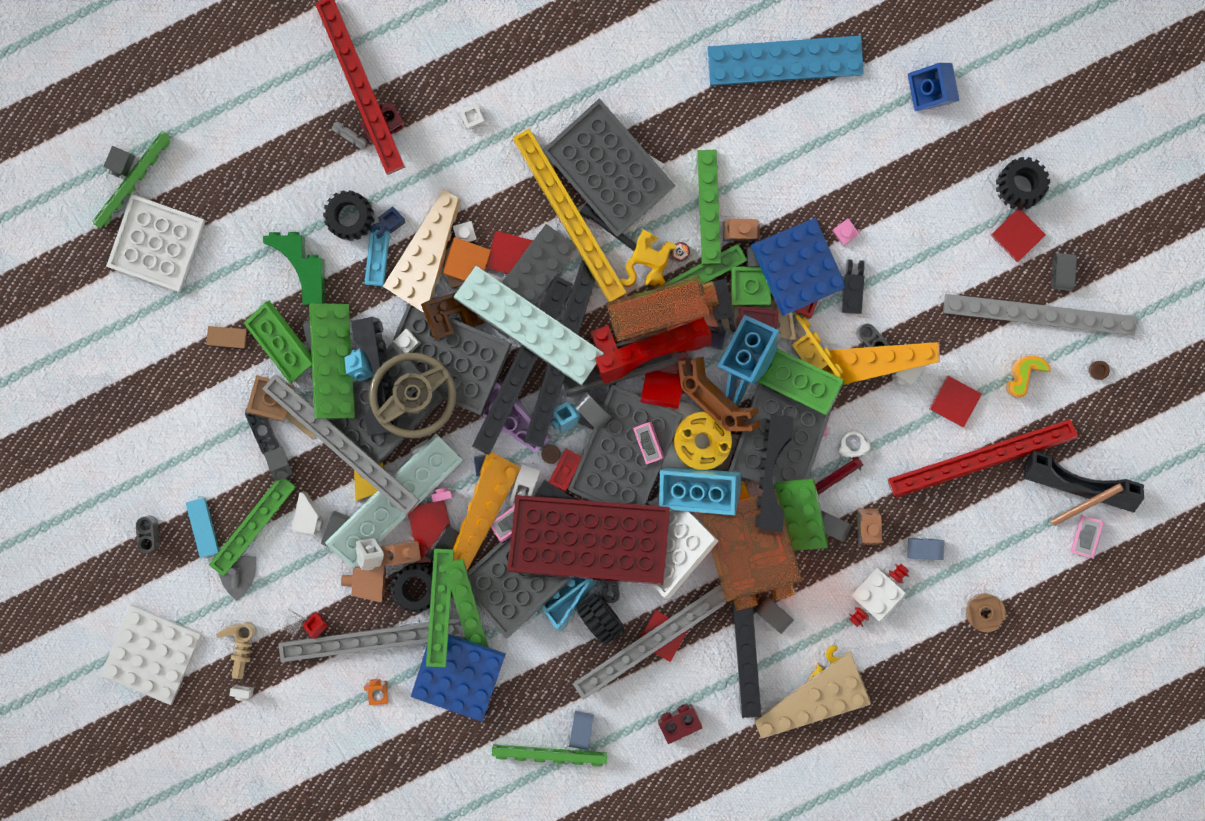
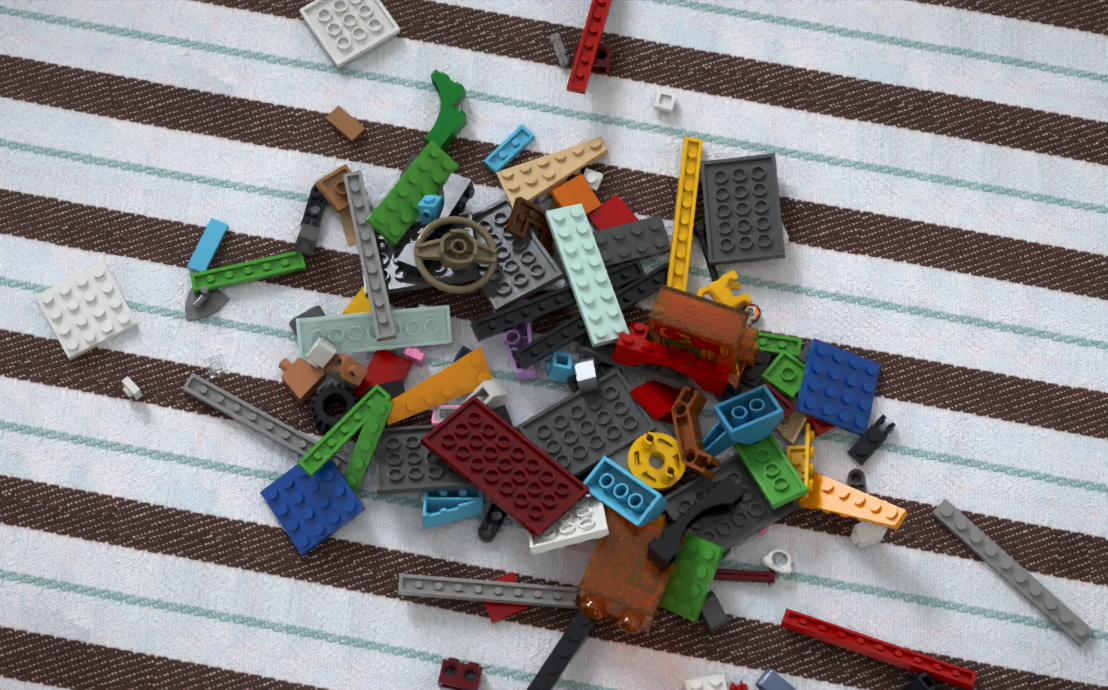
camera: 40 degrees right, 20 degrees down
dark grey beam [136,515,160,553] -> none
tan piece [216,622,256,679] -> none
bright green plate [244,300,312,384] -> none
white slope [291,491,323,535] -> none
red plate [303,612,328,639] -> none
black tyre [323,190,375,241] -> none
orange bracket [364,679,388,705] -> none
dark blue plate [369,206,406,239] -> none
white plate [393,329,421,353] -> none
bright green plate [492,744,607,766] -> none
reddish brown tile [541,444,561,464] -> none
red plate [548,448,582,491] -> none
sand blue beam [569,711,594,750] -> none
black tyre [577,593,625,645] -> none
slope [633,421,665,464] -> none
bright green plate [697,149,721,265] -> none
dark azure plate [707,36,864,86] -> none
nougat torso [723,219,760,242] -> none
dark grey beam [755,596,794,634] -> none
bright pink plate [832,219,859,245] -> none
nougat torso [857,508,882,545] -> none
blue slope [908,63,960,111] -> none
red tile [929,376,982,427] -> none
red tile [991,208,1046,262] -> none
black tyre [996,157,1050,210] -> none
light orange animal [1006,356,1050,397] -> none
dark grey beam [1051,253,1077,291] -> none
reddish brown tile [1089,361,1110,380] -> none

